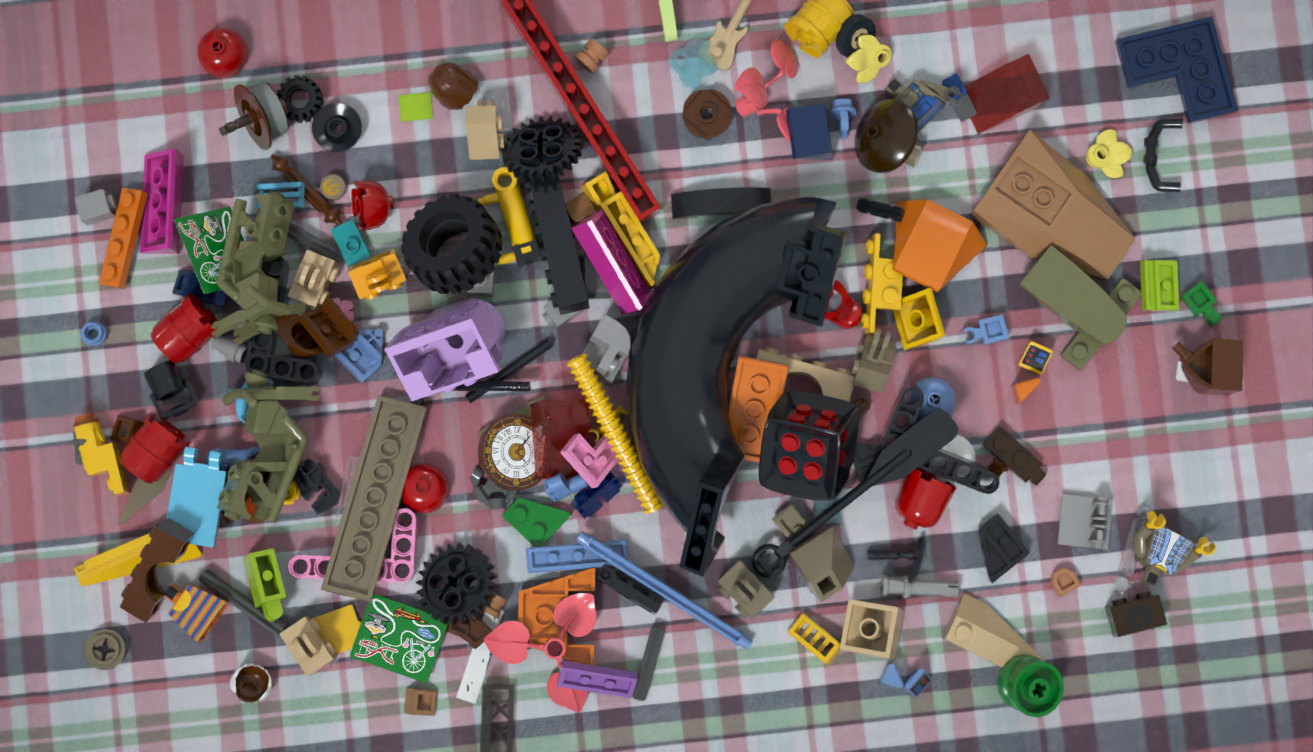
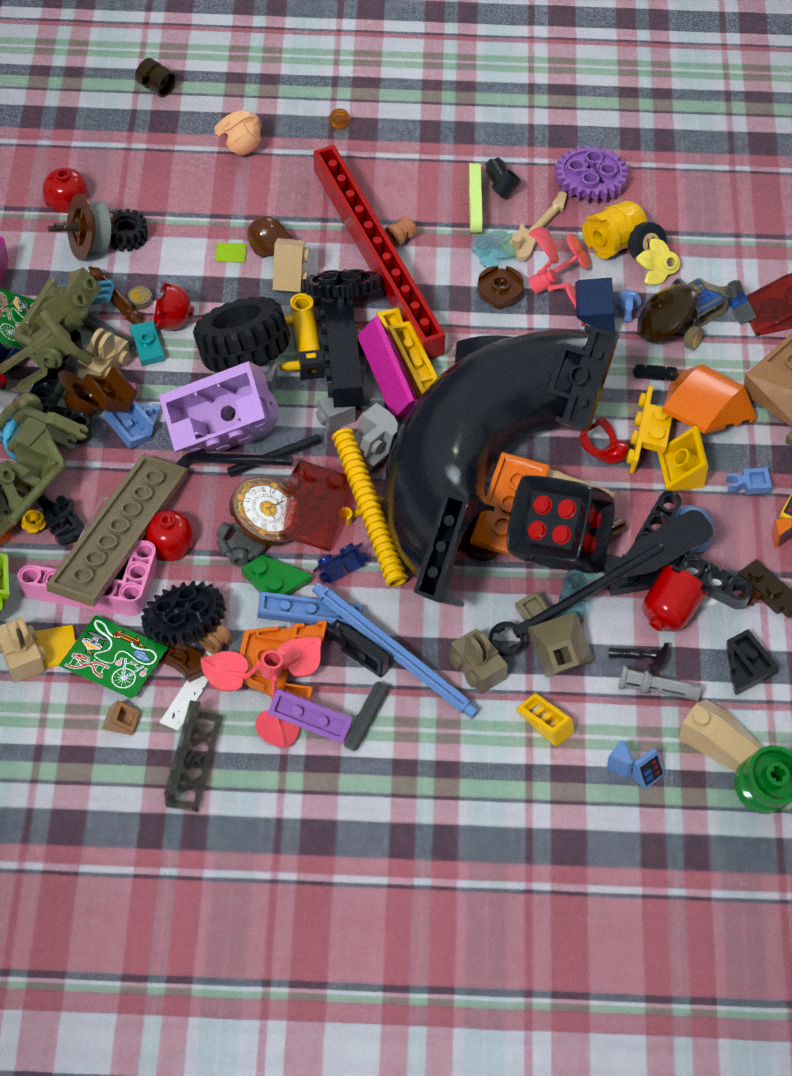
camera: 10 degrees right, 30 degrees down
black dish [312,103,362,152] -> none
light orange brick [348,249,406,300] -> none
medium blue piece [542,473,588,502] -> none
bright pink plate [560,433,619,488] -> none
tan slope [840,599,904,661] -> none
dark tan brick [851,328,896,393] -> none

